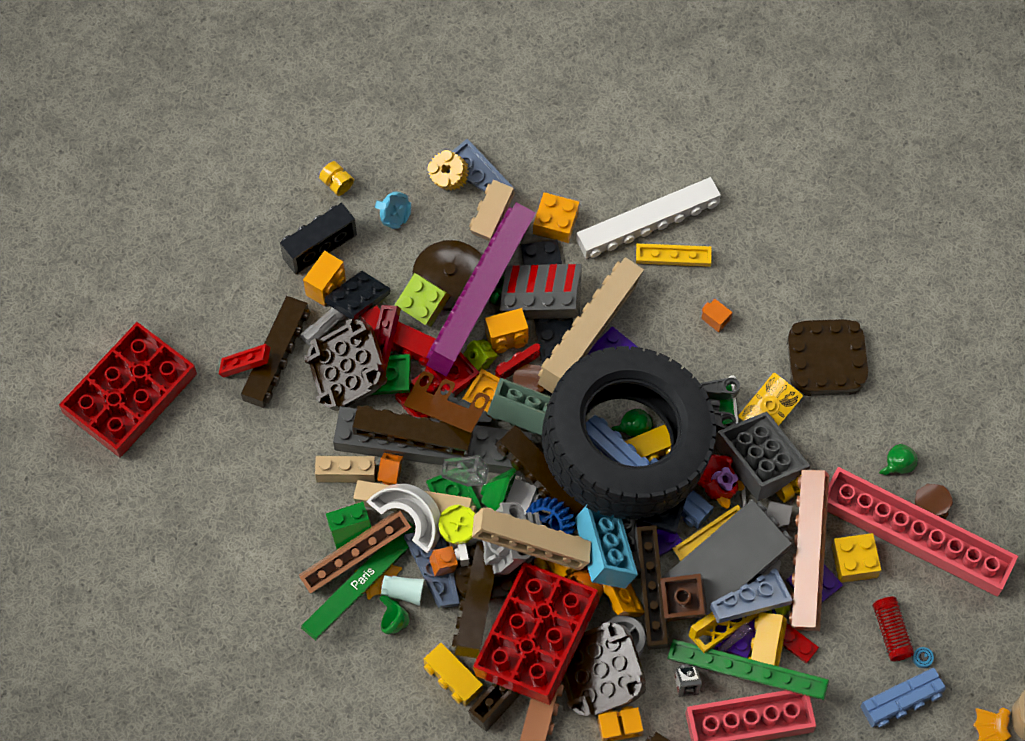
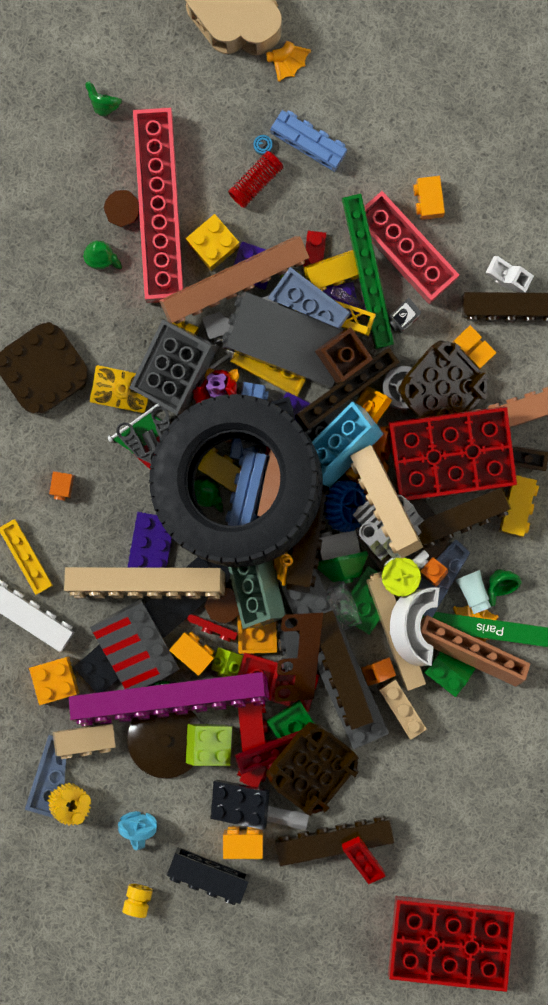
camera: 120 degrees left, 20 degrees up
none -> light orange arm [274,552,293,586]

